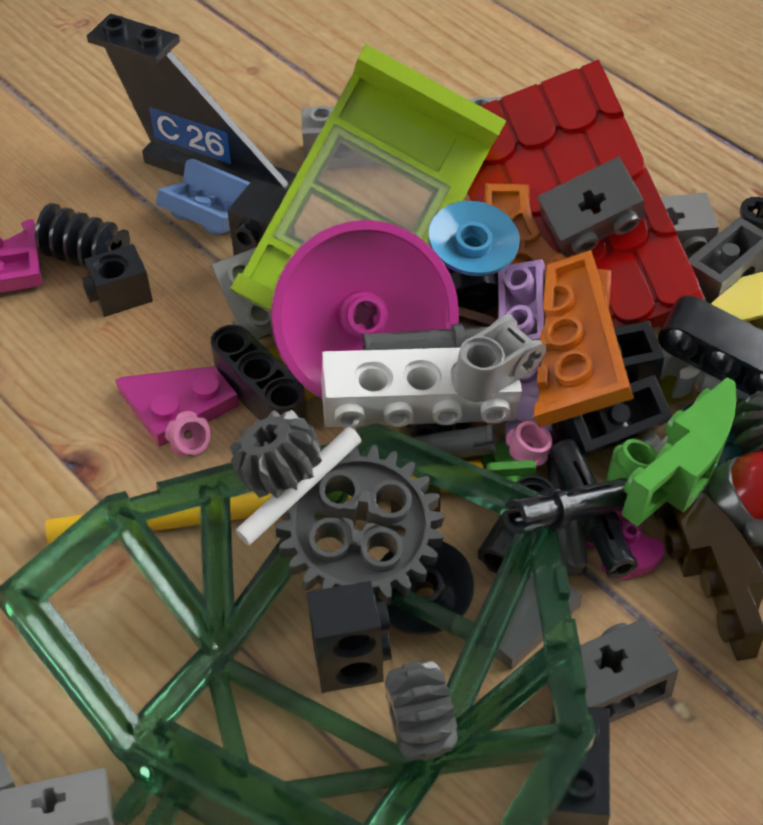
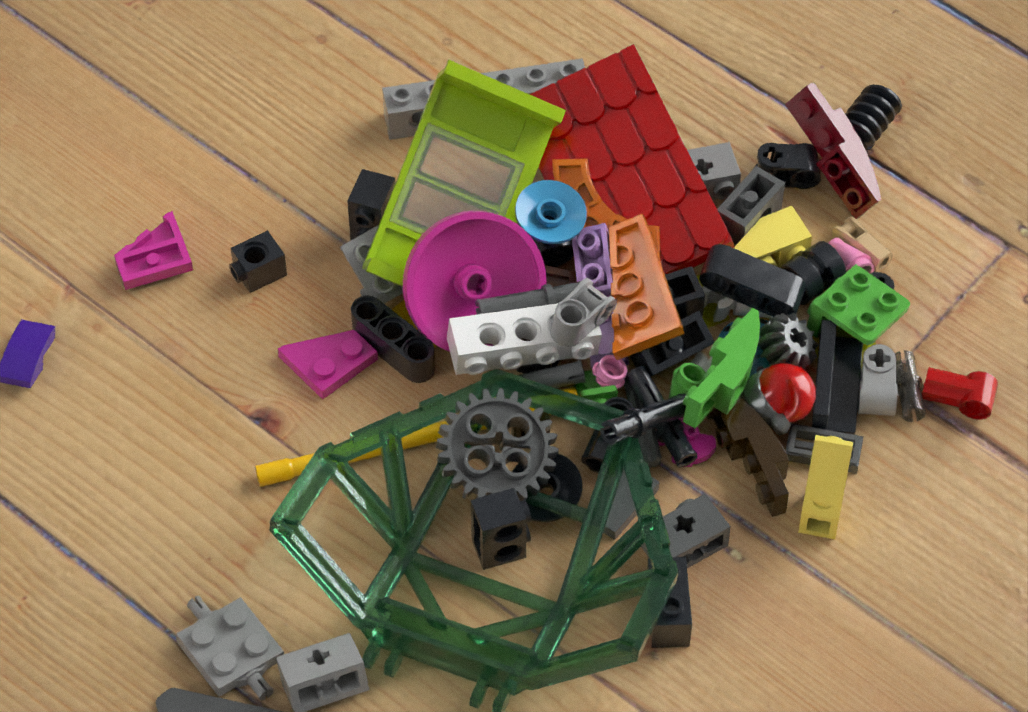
camera: 10 degrees left, 5 degrees up
black piece [35,203,130,270] -> none
black piece [86,13,297,190] -> none
medium blue bracket [156,159,250,235] -> none
bright pink plate [165,411,211,457] -> none
dark grey gear [230,410,322,498] -> none
white bar [235,427,361,546] -> none
dark grey gear [385,661,458,761] -> none
dark grey brick [537,156,645,257] -> none

